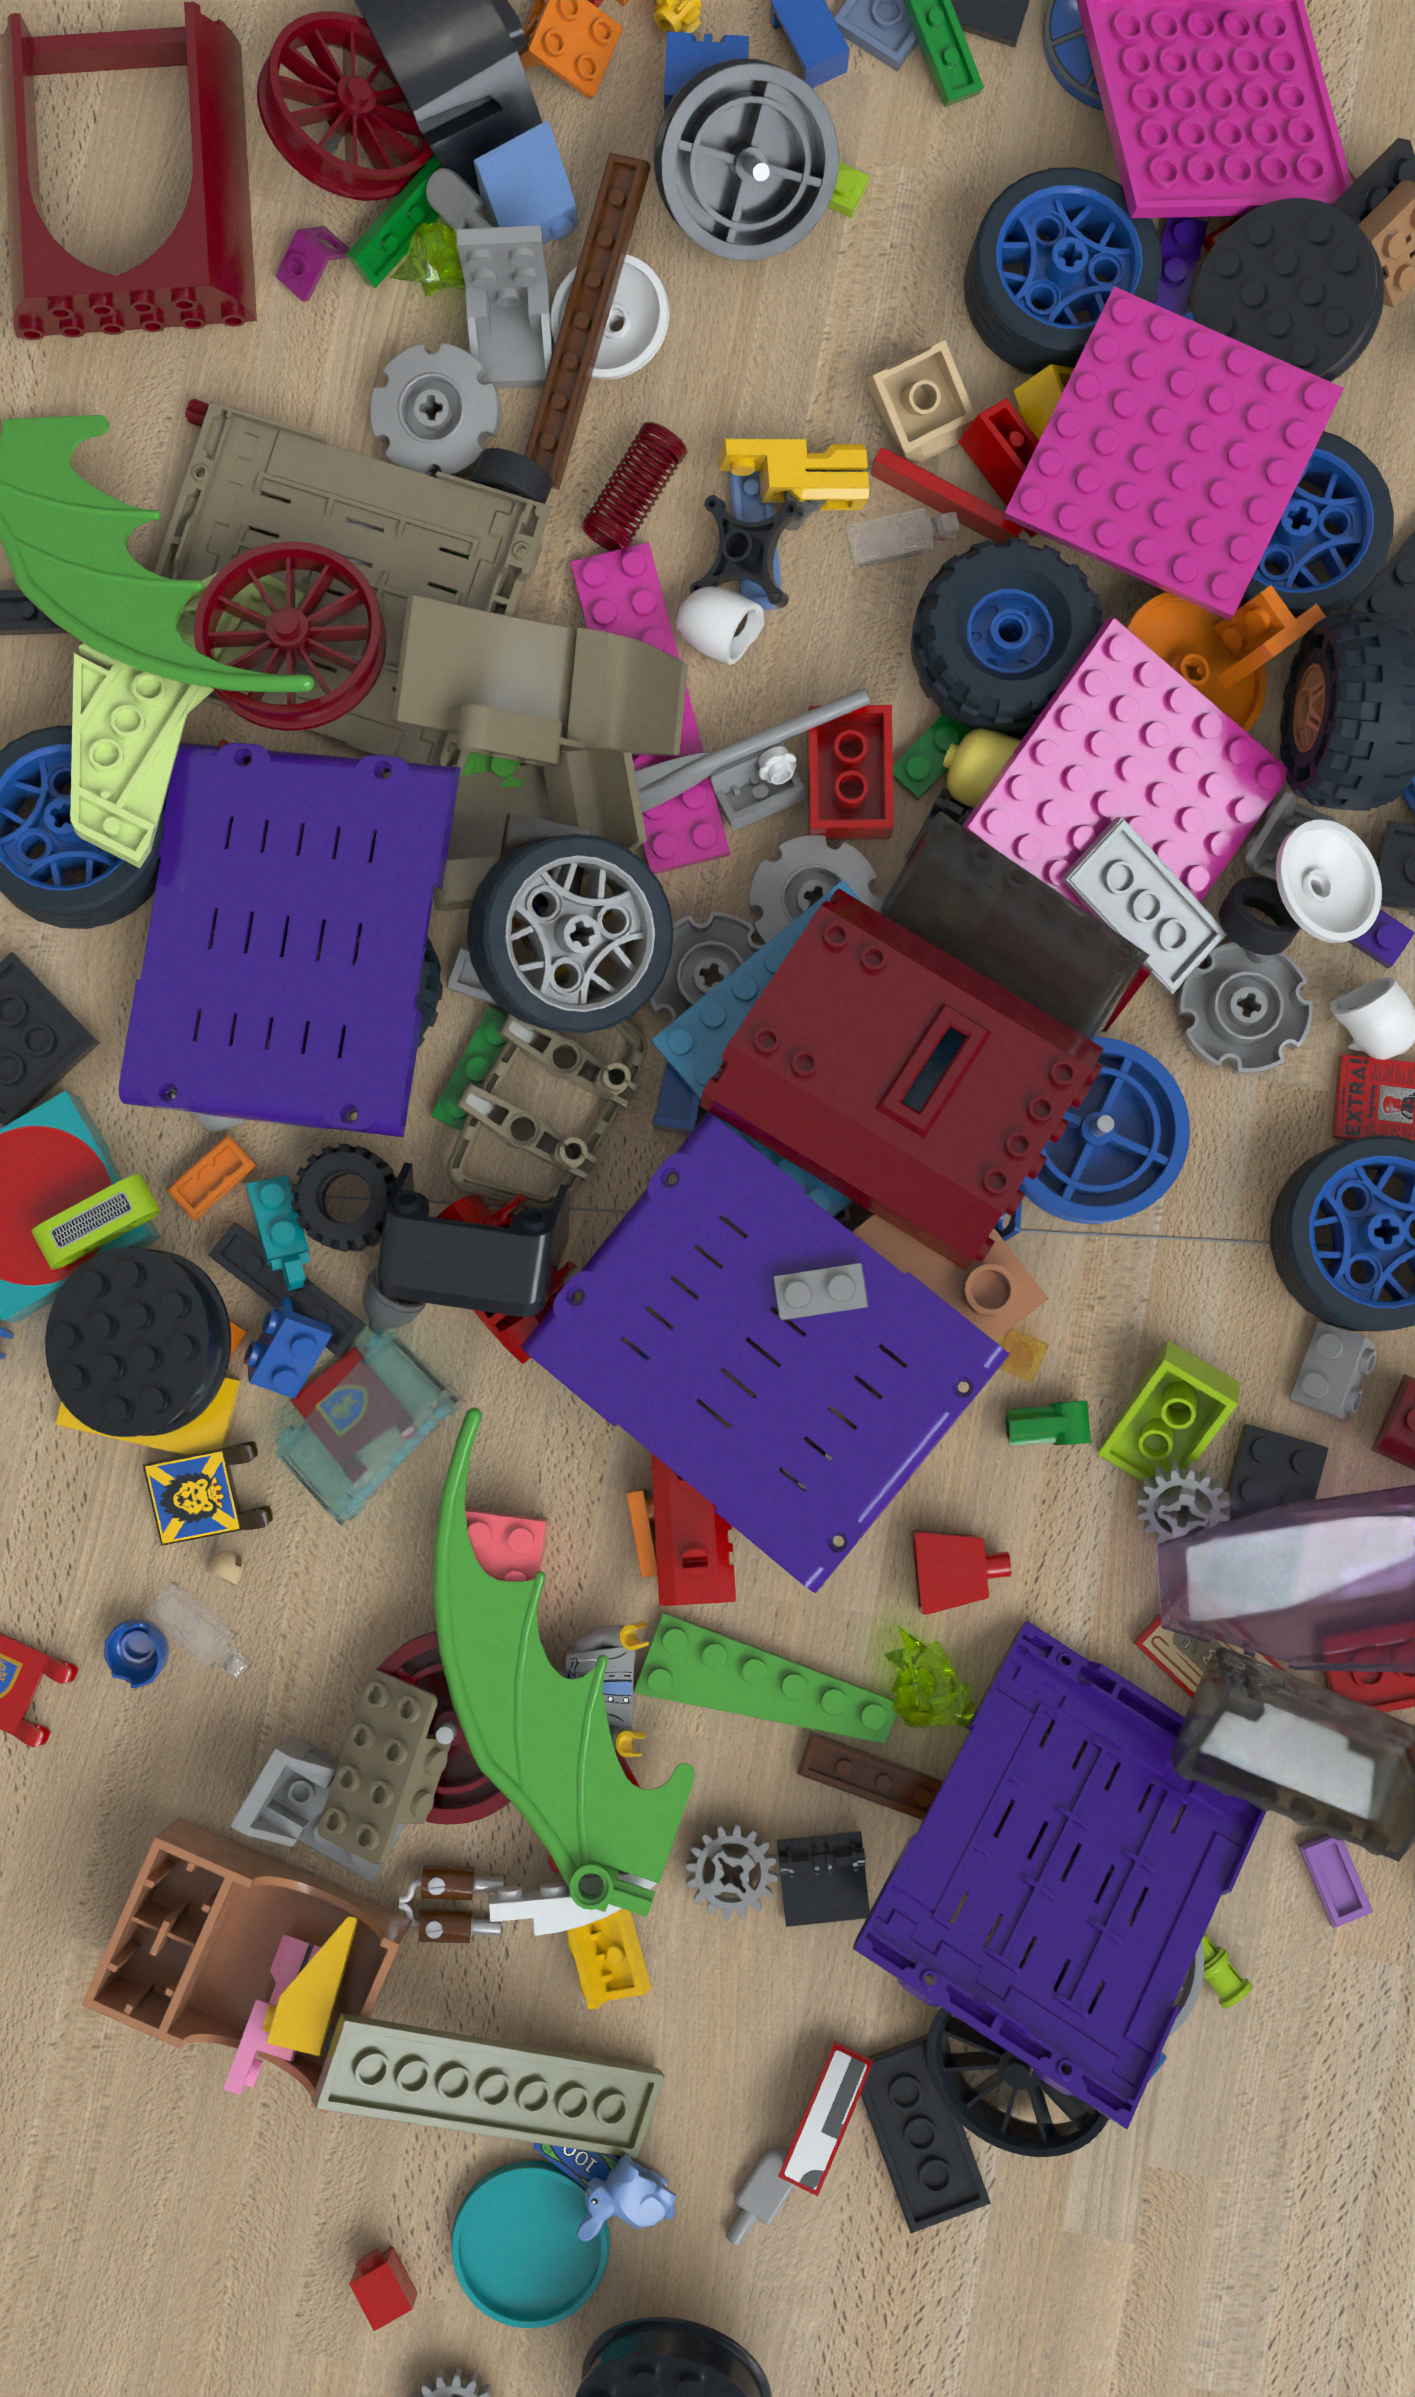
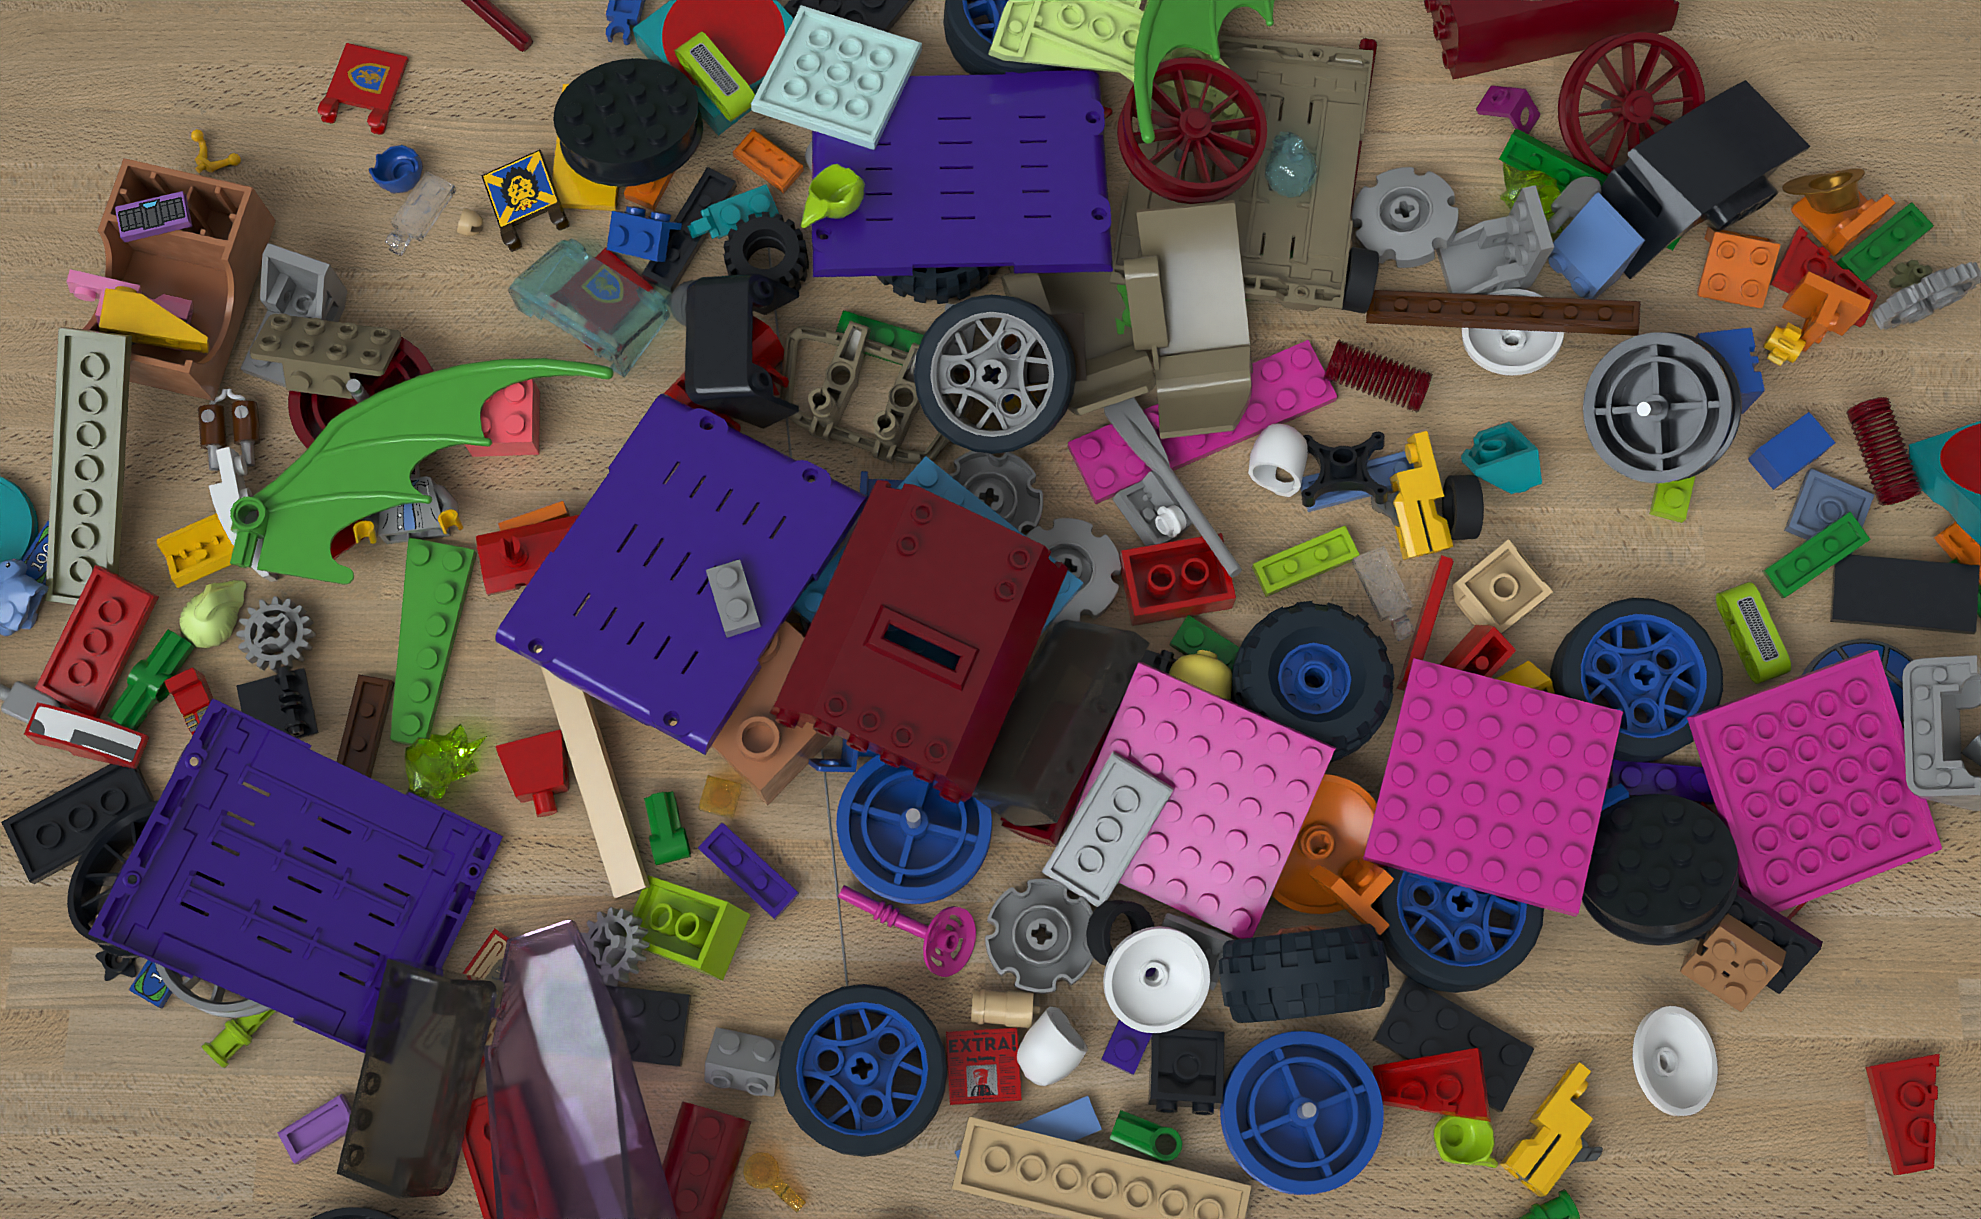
camera: 80 degrees right, 10 degrees down
none -> red tile [35,565,159,718]
none -> green piece [107,629,195,731]
none -> tile [115,191,192,242]
none -> red leg [164,667,214,735]
none -> yellowish green hair [179,580,247,648]
none -> yellow piece [191,129,241,173]
none -> tan tile [536,648,650,899]
none -> dark purple plate [698,822,799,920]
none -> light aqua tile [751,5,922,150]
none -> lime piece [801,164,865,228]
none -> dark pink dish [838,885,976,977]
none -> tan piece [971,989,1040,1028]
none -> lime plate [1252,526,1360,597]
none -> clear light blue hair [1265,131,1317,198]
none -> black tyre [1442,475,1484,540]
none -> teal slope [1461,422,1542,494]
none -> lime beam [1716,582,1791,684]

